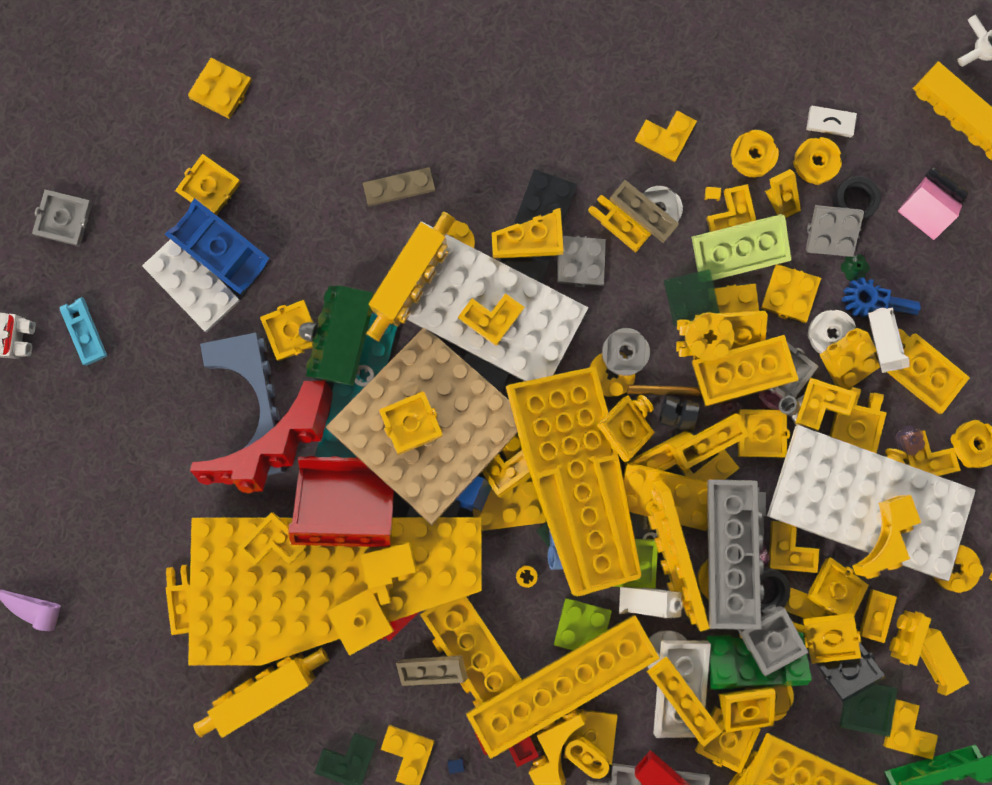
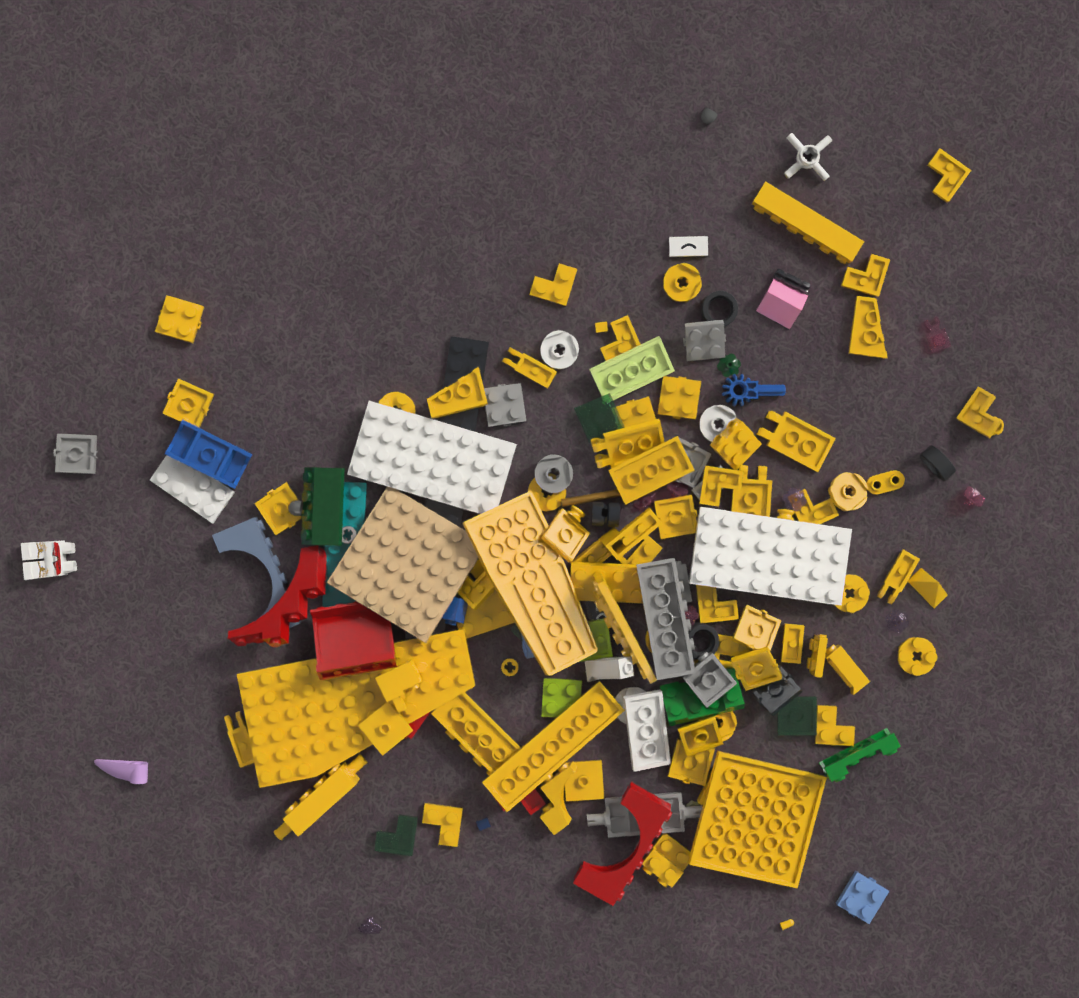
camera: 15 degrees left, 5 degrees up
medium azure plate [60,297,108,366] -> none
yellow plate [237,512,308,566] -> none
dark tan plate [363,167,435,207] -> none
yellow brick [366,212,456,342] -> none
yellow plate [379,391,443,455] -> none
dark tan plate [396,655,468,686] -> none
yellow plate [458,293,525,346] -> none
yellow plate [565,736,609,779] -> none
dark tan plate [609,180,679,243] -> none
yellow plate [647,657,722,747] -> none
yellow plate [685,312,734,361] -> none
yellow plate [731,130,779,177] -> none
yellow slope [765,169,801,218] -> none
dark grey hinge [779,396,800,416] -> none
yellow arch [852,495,922,579] -> none
white window [868,308,910,373] -> none

